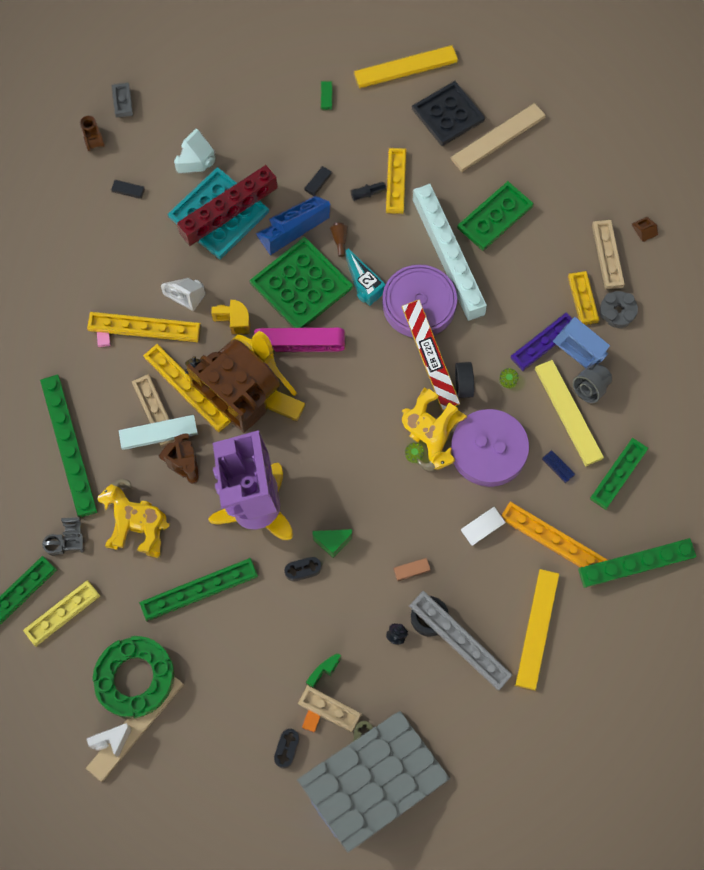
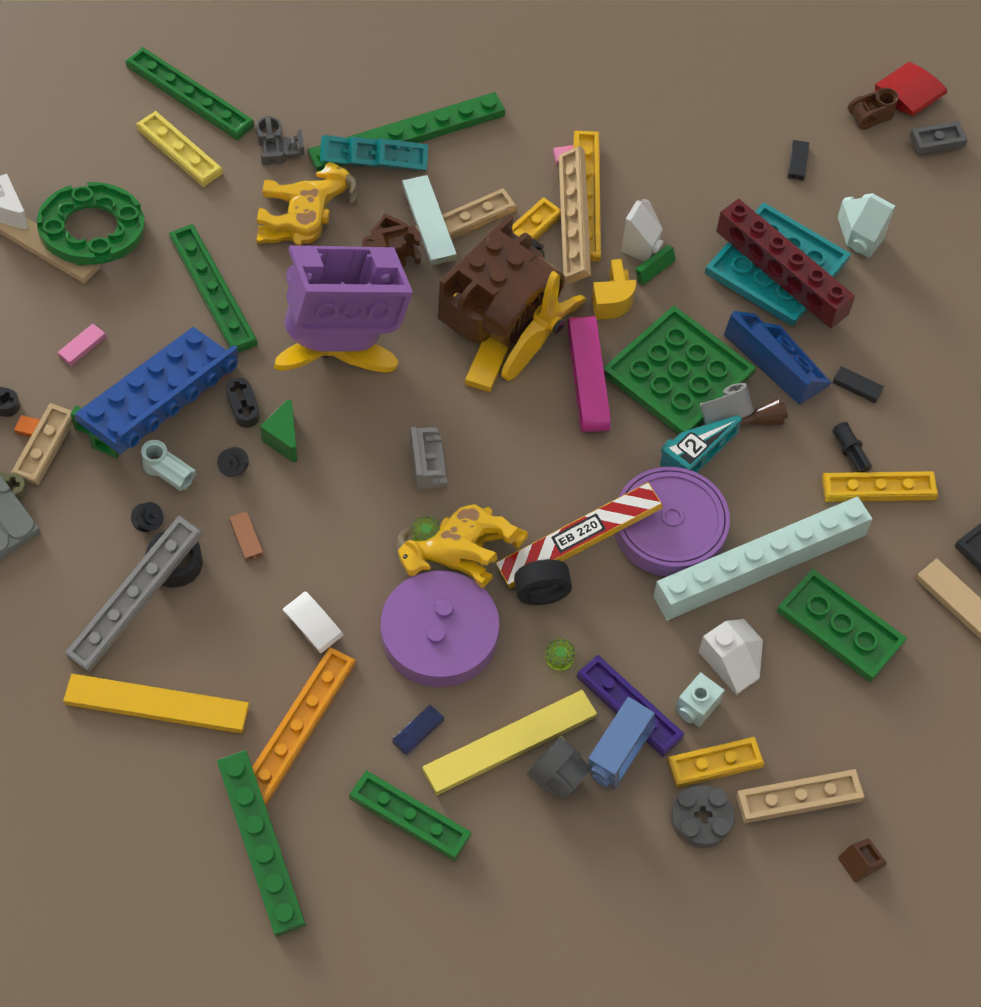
camera: 80 degrees right, 10 degrees down
none -> bright pink piece [58,324,106,366]
none -> blue bracket [75,327,238,455]
none -> light aqua piece [141,440,196,491]
none -> black wheel [217,447,249,477]
none -> teal slope [320,135,428,171]
none -> light grey hinge [411,427,448,490]
none -> tan tile [559,146,591,285]
none -> green piece [635,245,676,285]
none -> light aqua brick [675,672,725,727]
none -> white slope [699,619,763,696]
none -> light grey panel [700,383,754,425]
none -> red slope [875,62,947,116]

